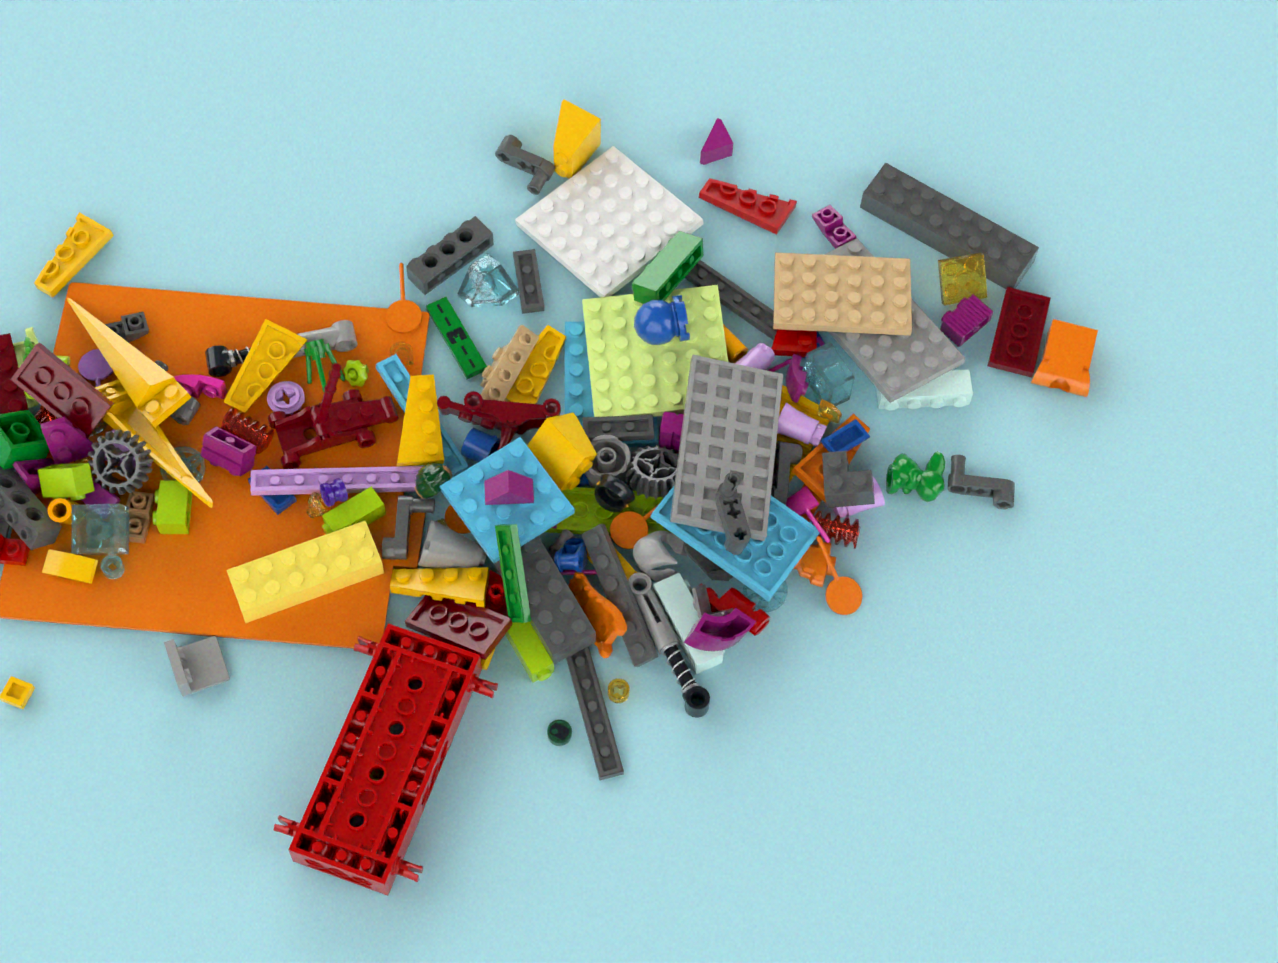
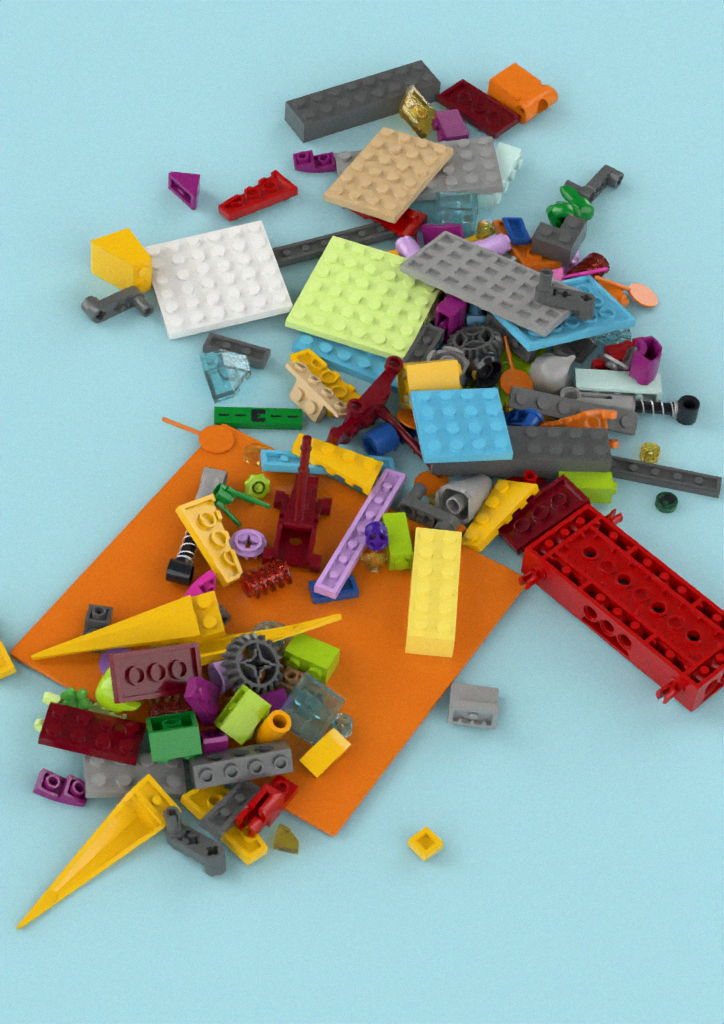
camera: 65 degrees left, 15 degrees down
magenta brick [201,426,256,476] -> none
dark grey brick [406,216,494,295] -> none
dark green hair [415,462,453,499] -> none
magenta slope [484,470,534,505] -> none
green tile [495,524,531,623] -> none
brick [632,231,704,304] -> none
blue tile [634,295,690,345] -> none

